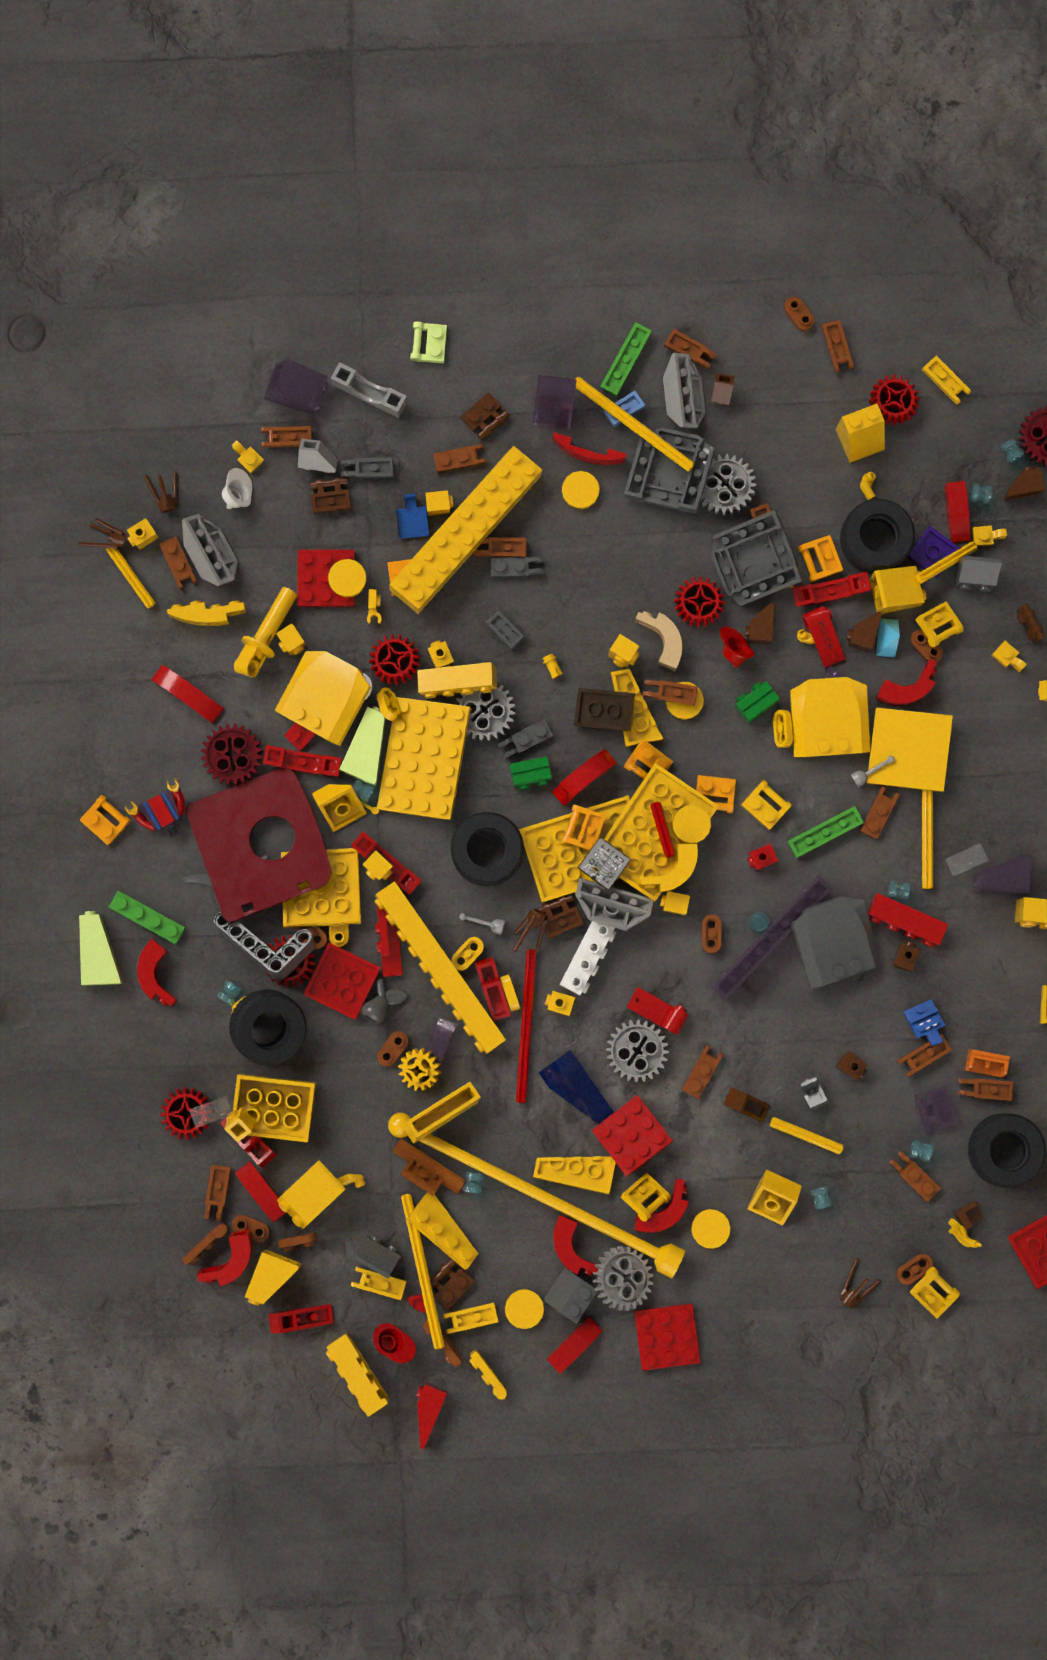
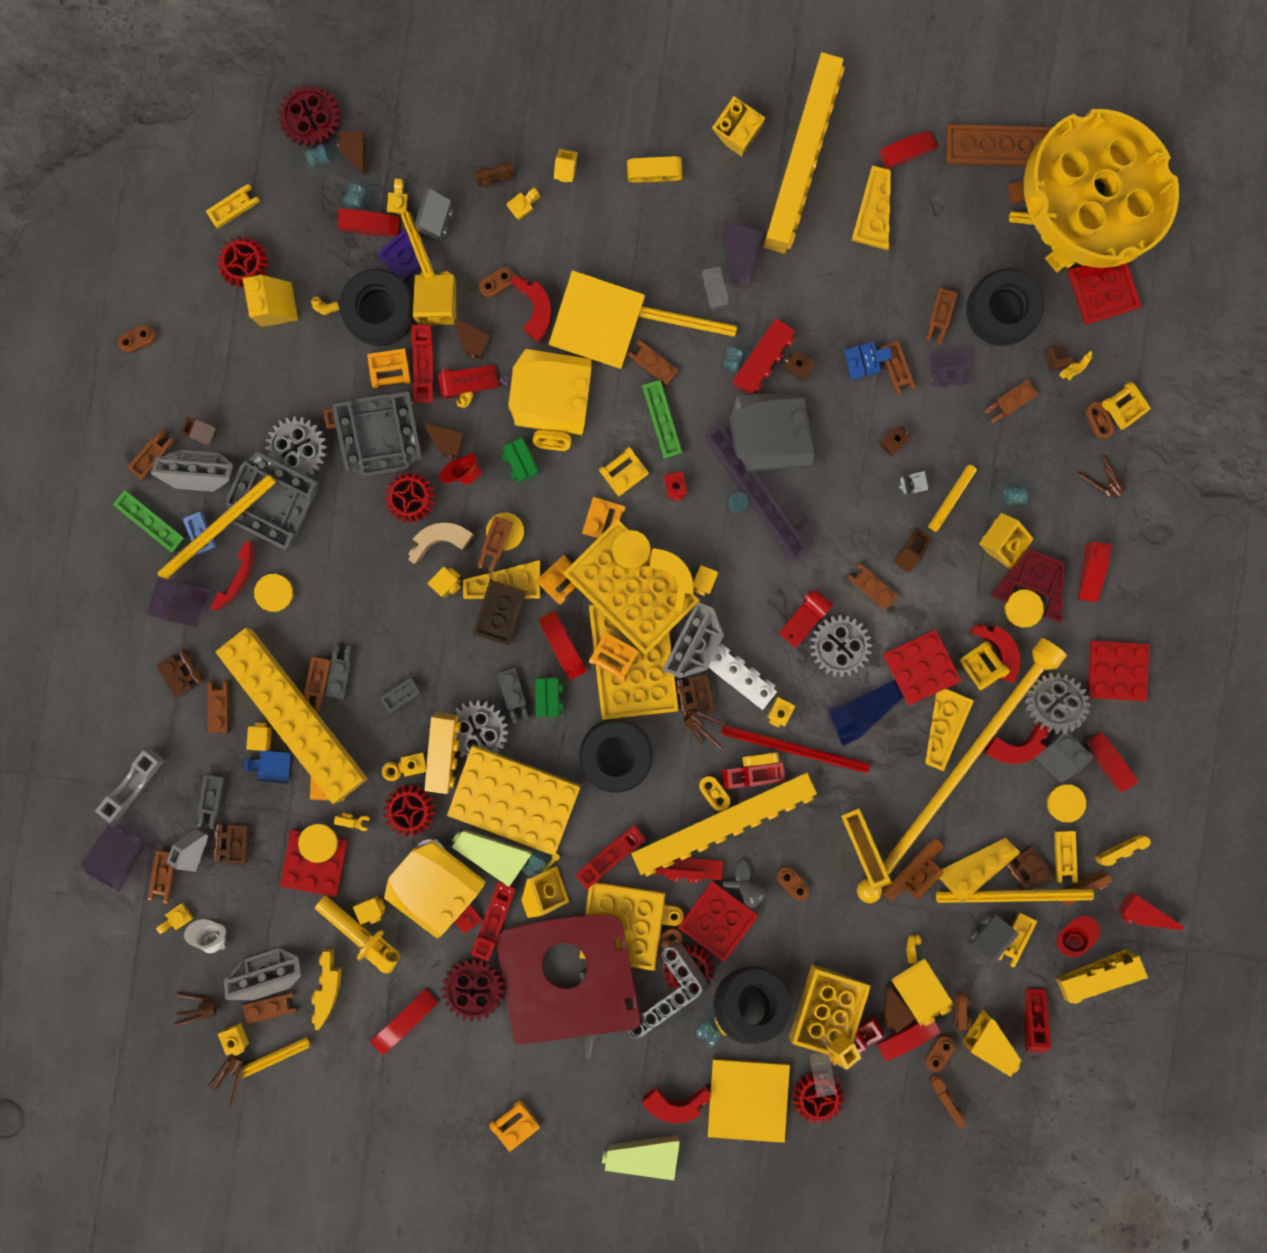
camera: 75 degrees left, 5 degrees up
bright green plate [109,891,186,945] -> none
torso [124,778,185,838] -> none
red arch [197,1229,253,1286] -> none
dark orange hinge [204,1164,231,1222] -> none
yellow brick [362,851,393,881] -> none
yellow beam [376,687,400,721] -> none
yellow gear [398,1048,441,1091] -> none
red tile [407,1294,426,1313] -> none
yellowish green plate [410,322,447,364] -> none
clear purple slope [425,1017,457,1063] -> none
light grey hinge [459,913,506,935] -> none
clear light blue wheel [462,1171,485,1194] -> none
yellow pin [543,653,563,679] -> none
light grey tile [577,837,631,891] -> none
red axle [650,802,675,858] -> none
dark orange plate [701,915,721,953] -> none
dark orange hinge [821,320,854,373] -> none
light grey hinge [851,756,895,788] -> none
medium azure slope [876,618,900,658] -> none
clear light blue wheel [909,1139,934,1163] -> none
yellow plate [915,601,964,647] -> none
orange hinge [965,1049,1010,1078] -> none
none -> yellow plate [382,762,401,781]
none -> yellow tile [707,1058,790,1143]
none -> reddish brown slope [882,984,915,1033]
none -> dark red wing [990,549,1065,623]
none -> red slope [1078,542,1112,603]

